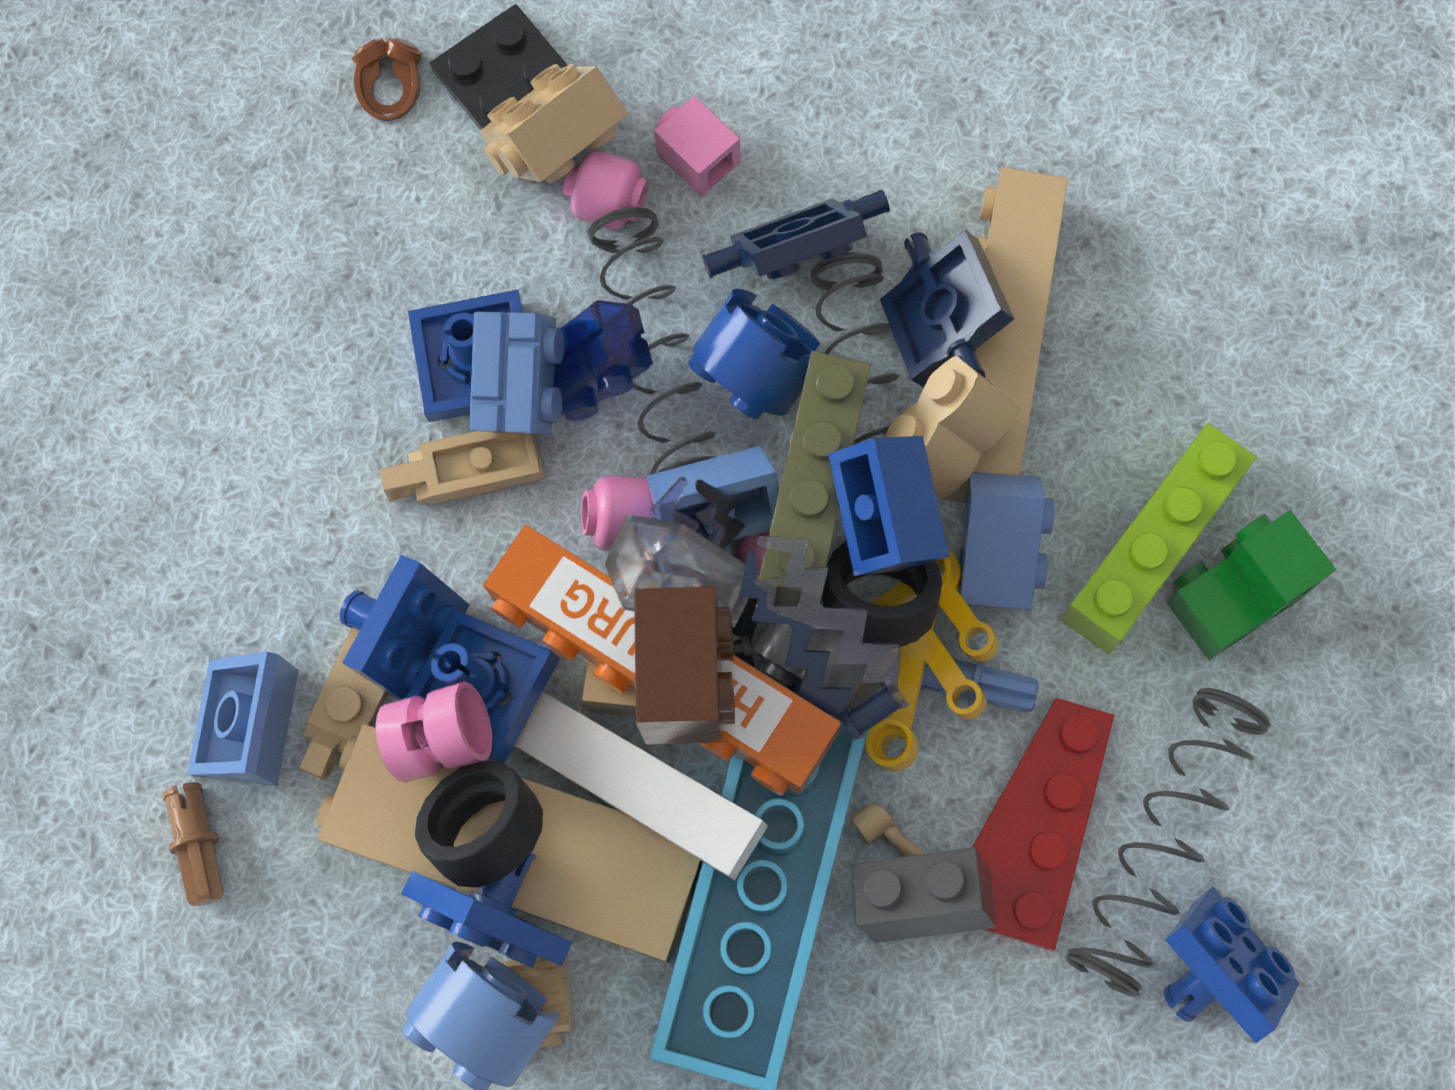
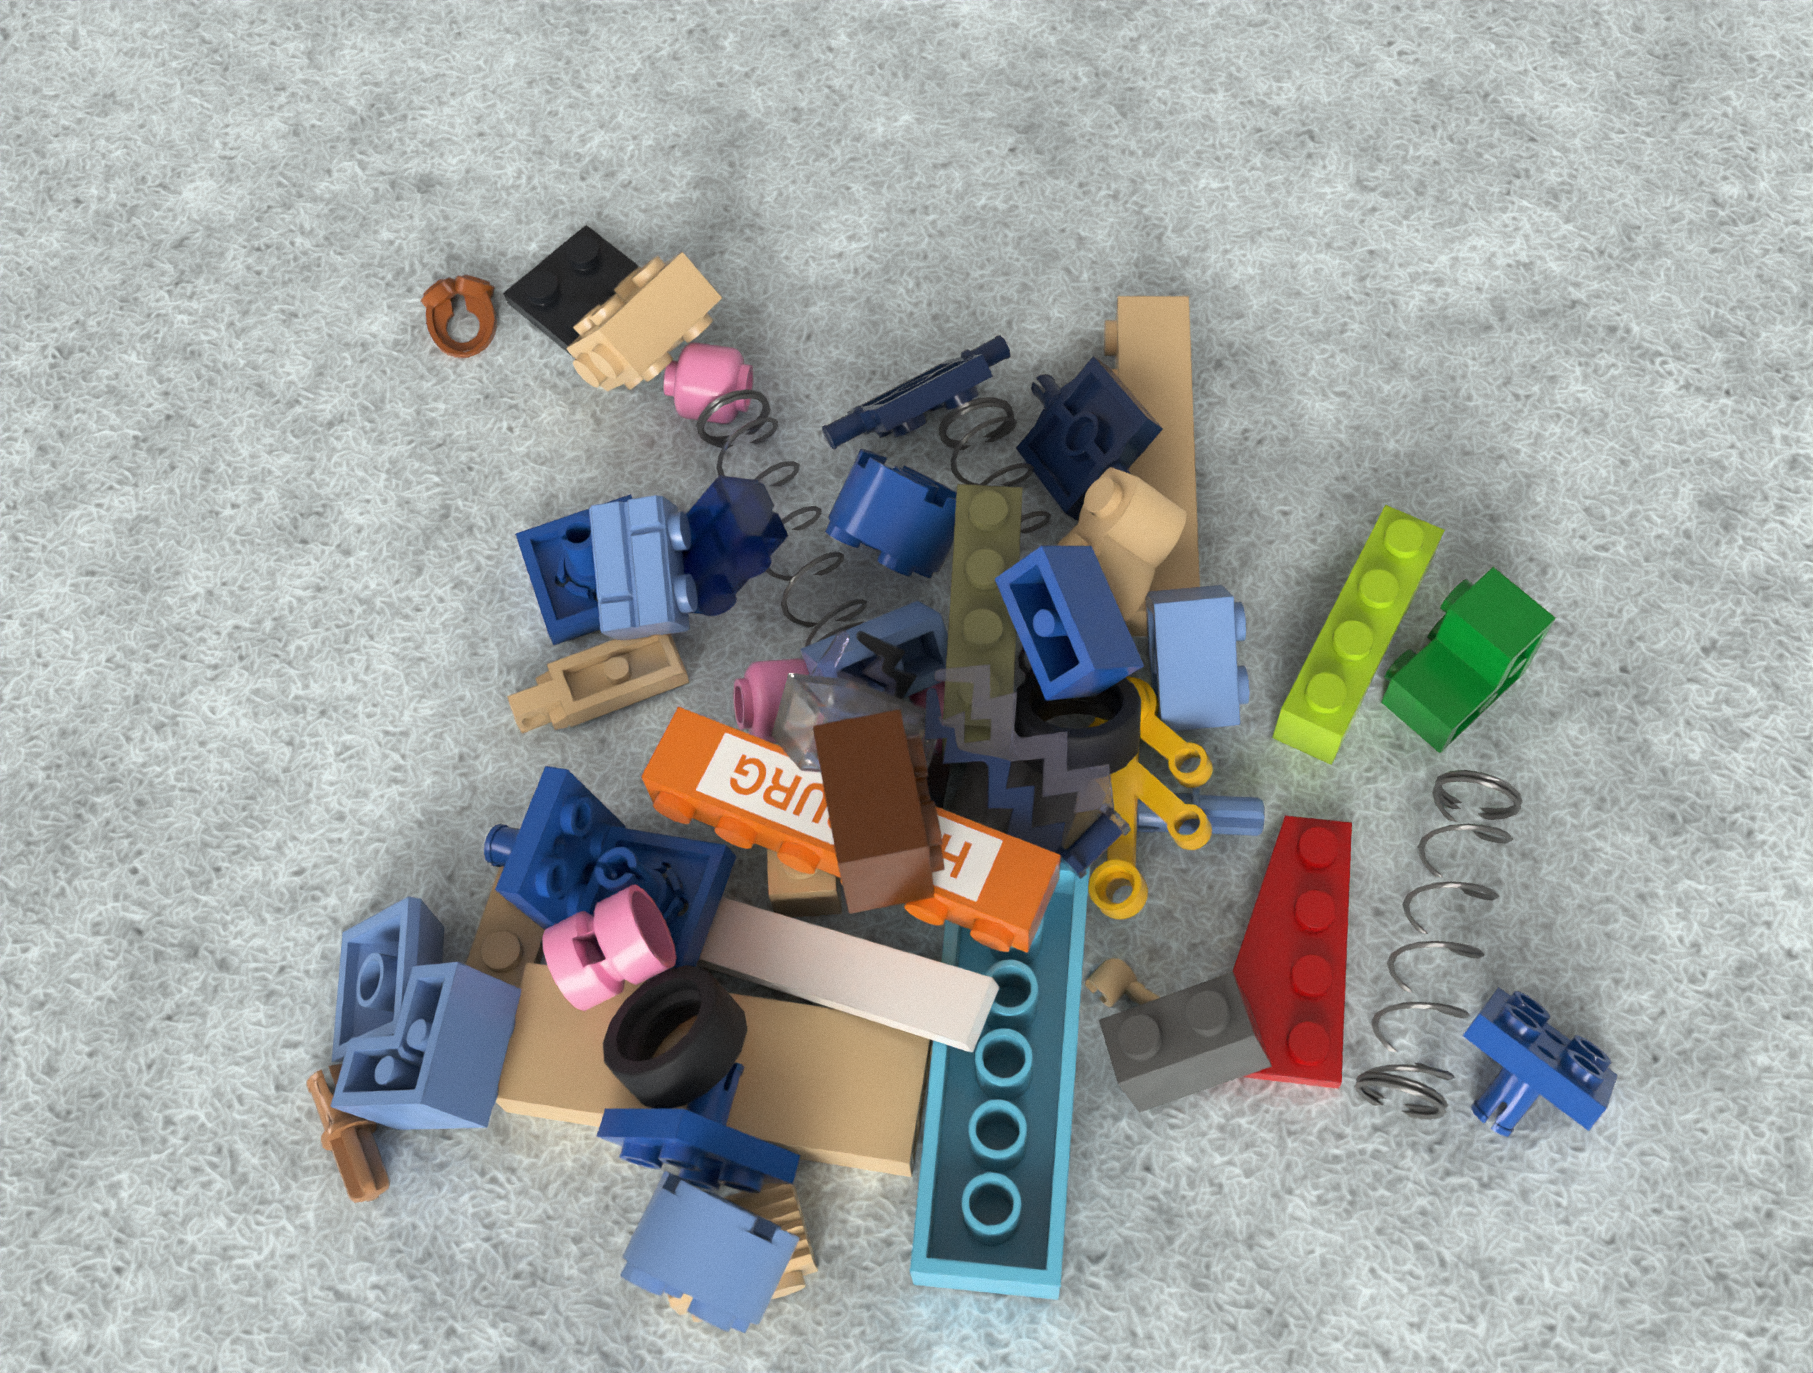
camera: 10 degrees left, 10 degrees down
bright pink brick [654,96,741,197] -> none
none -> medium blue brick [330,962,522,1130]

